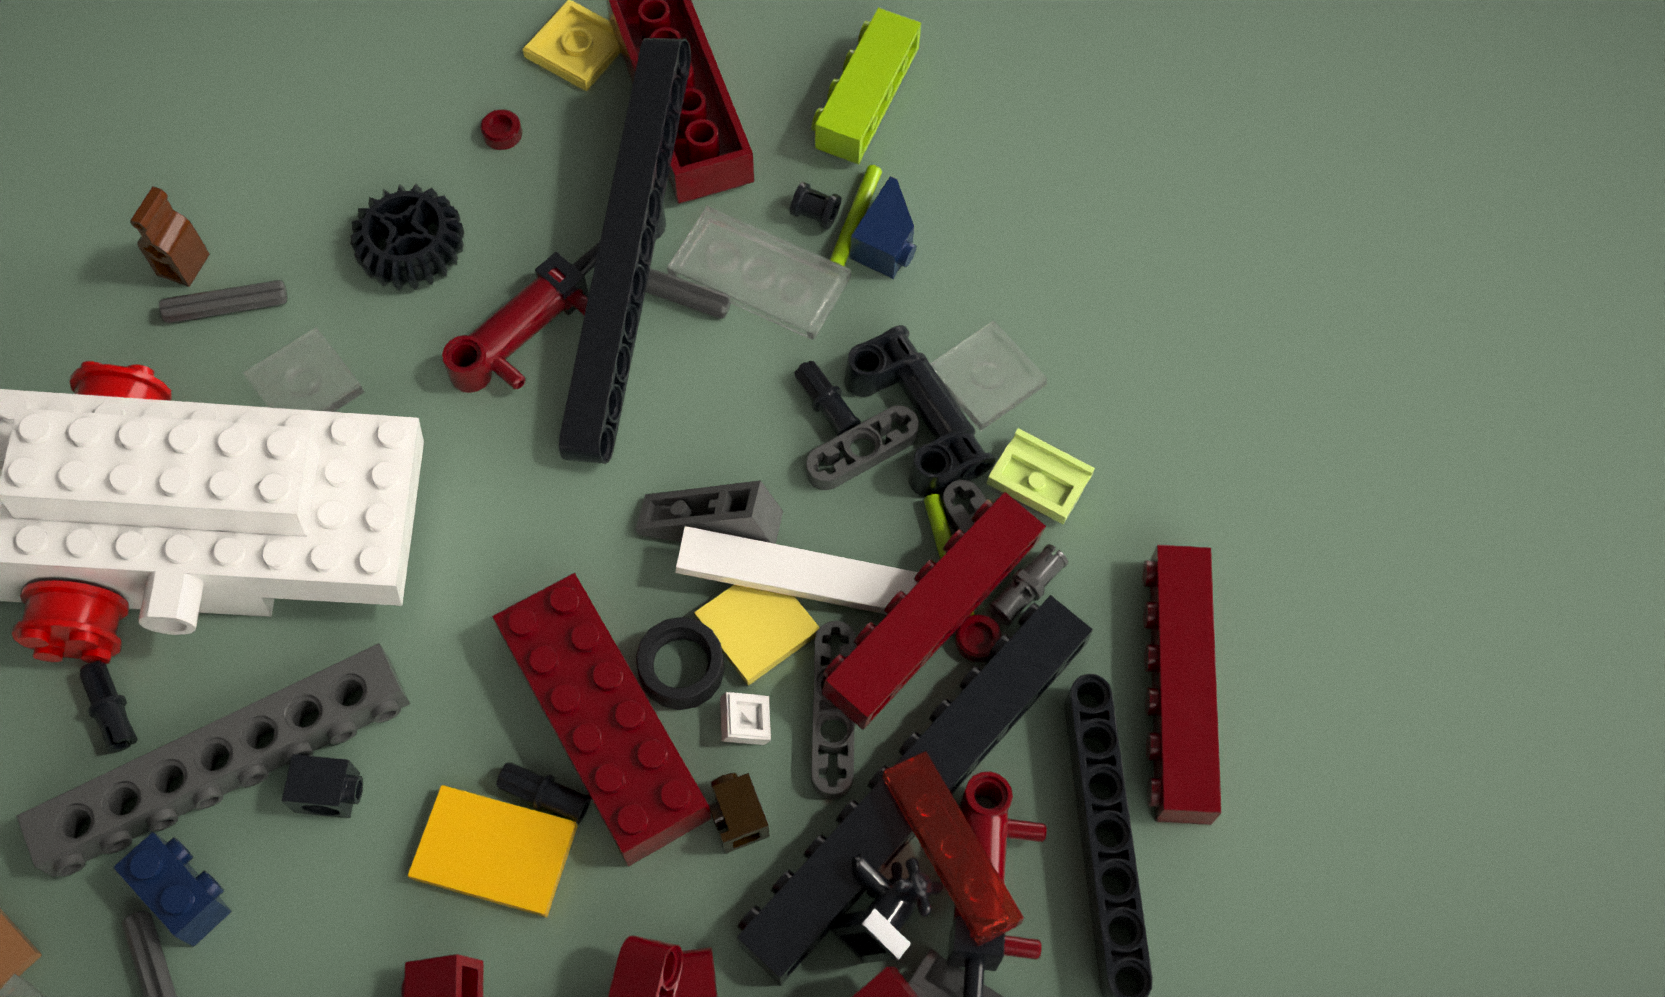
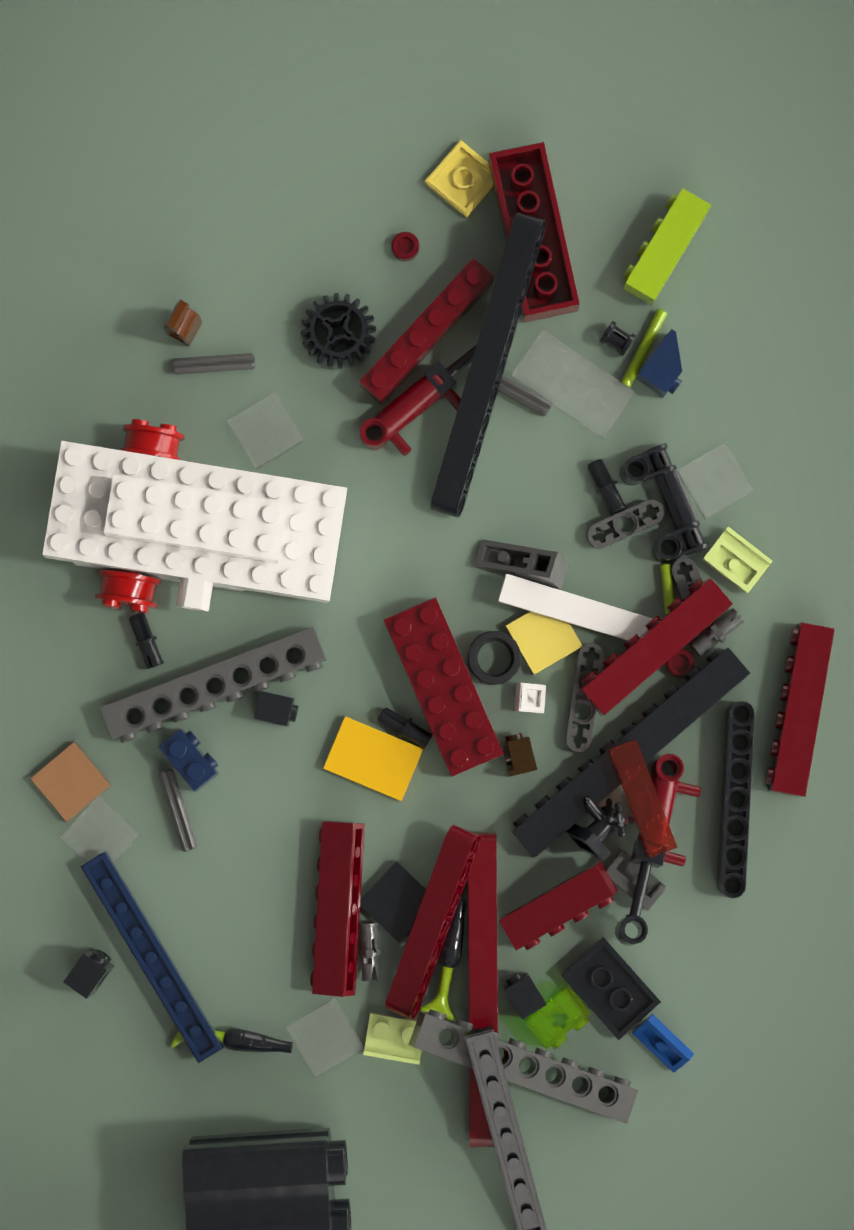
camera: 10 degrees right, 20 degrees up
none -> dark red brick [360,258,494,405]

